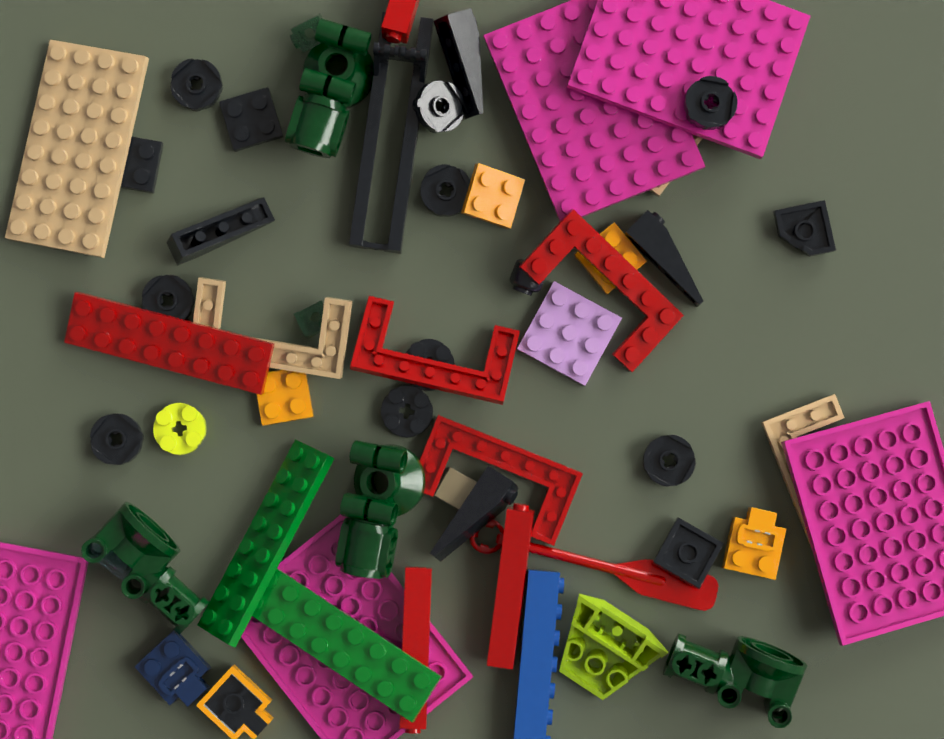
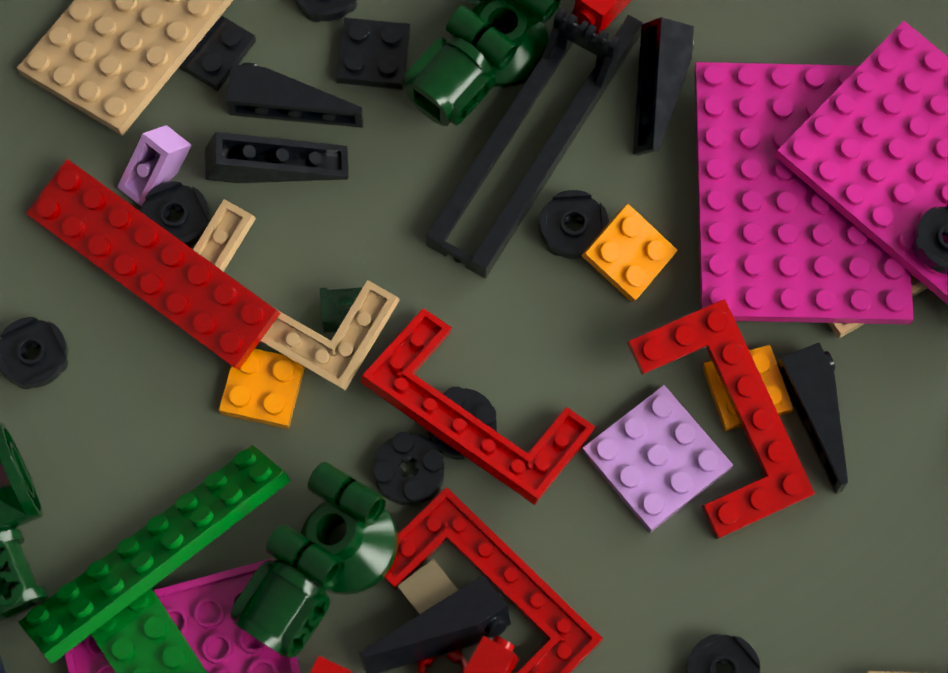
camera: 20 degrees right, 15 degrees down
neon yellow plate [153,403,207,455] -> none
plate [412,80,464,133] -> none
black head [510,256,544,296] -> none
none -> lavender slope [117,125,192,207]
none -> black slope [226,63,364,128]

